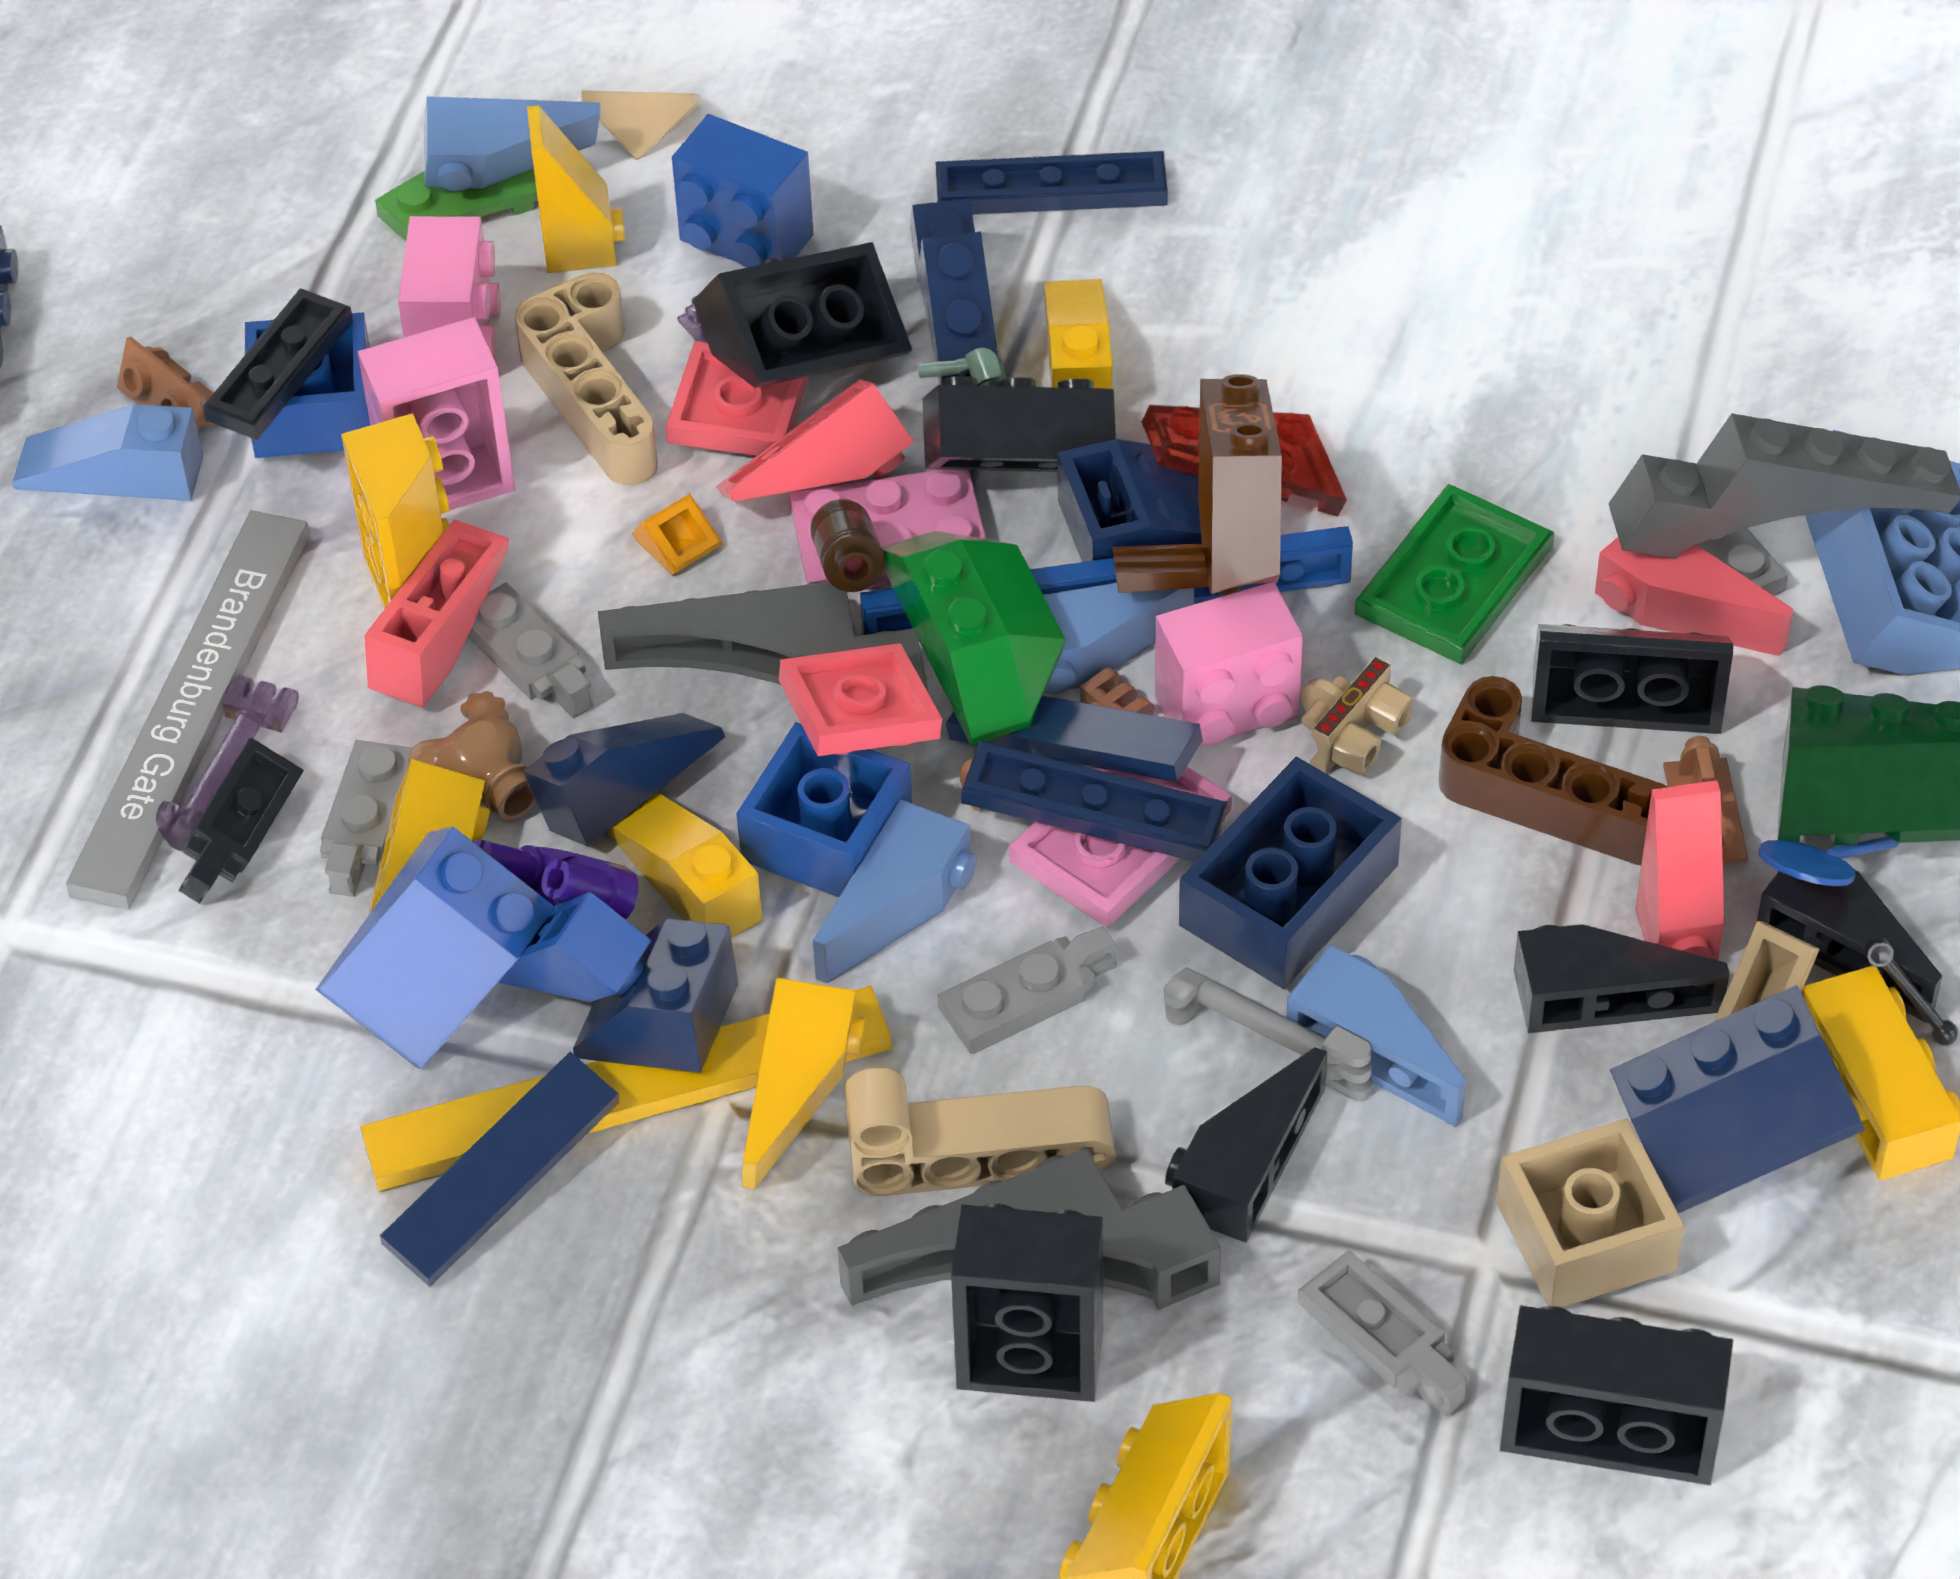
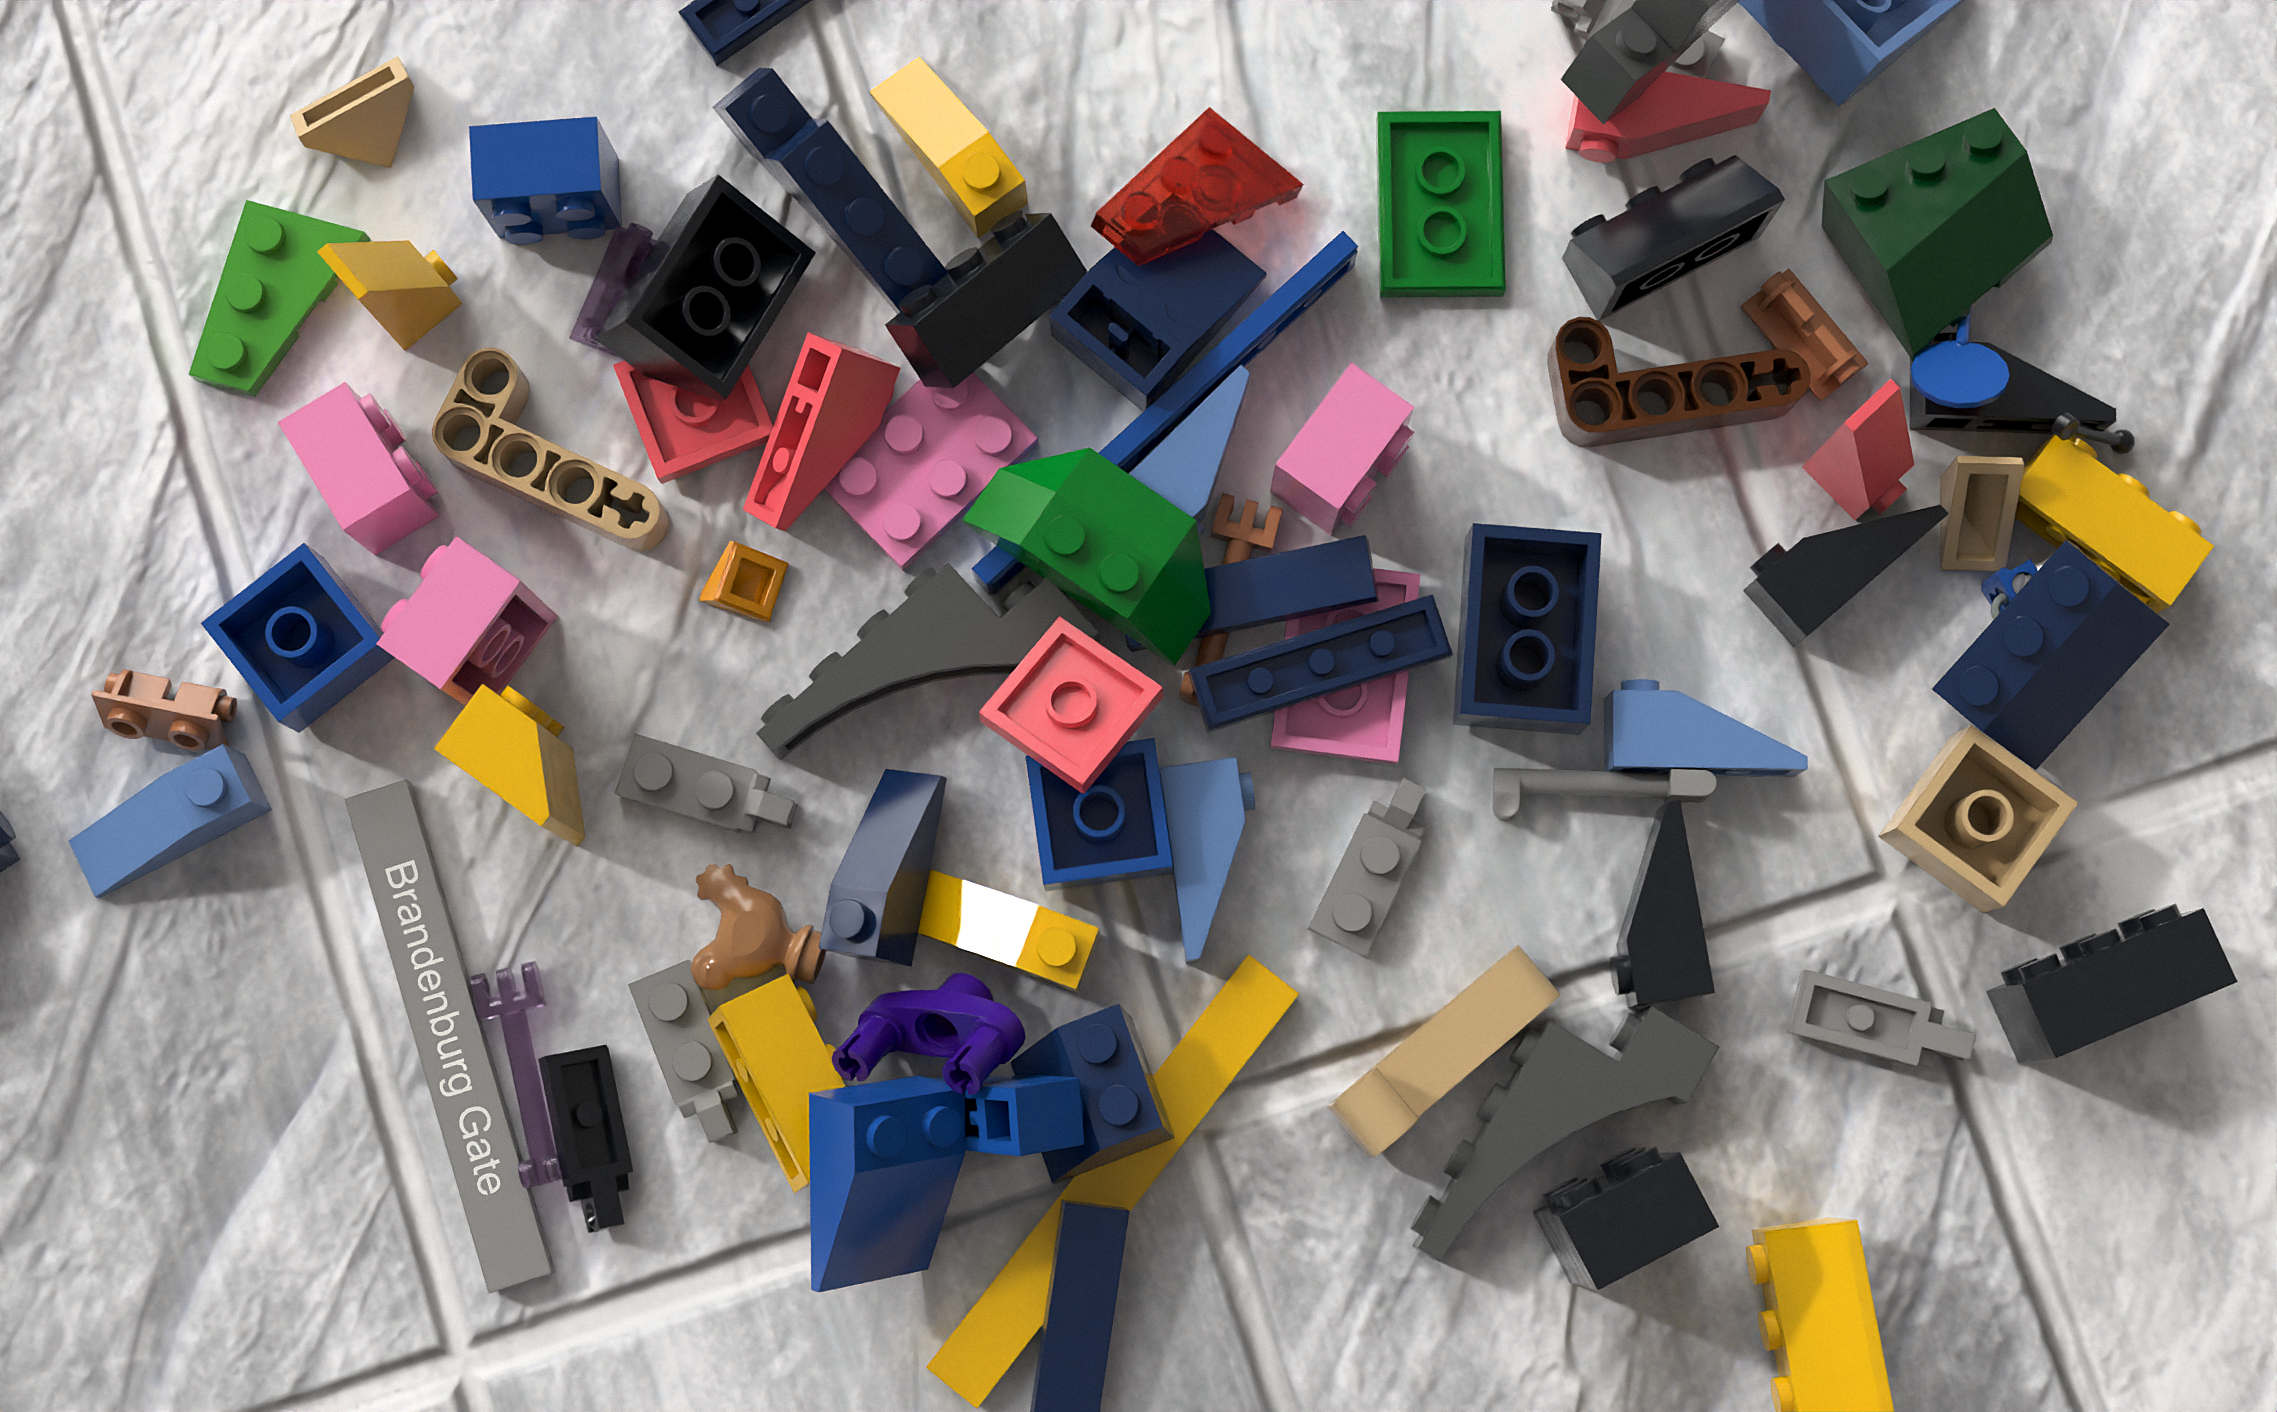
camera: 35 degrees left, 30 degrees up
black tile [203,288,353,440] -> none
coral slope [364,519,509,708] -> none
medium blue slope [424,96,600,191] -> none
yellow slope [742,978,866,1189] -> none
dark brown head [810,499,885,592] -> none
sand green hand [918,348,1006,386] -> none
reddish brown piece [1112,374,1282,597] -> none
tan hips [1300,656,1413,775] -> none

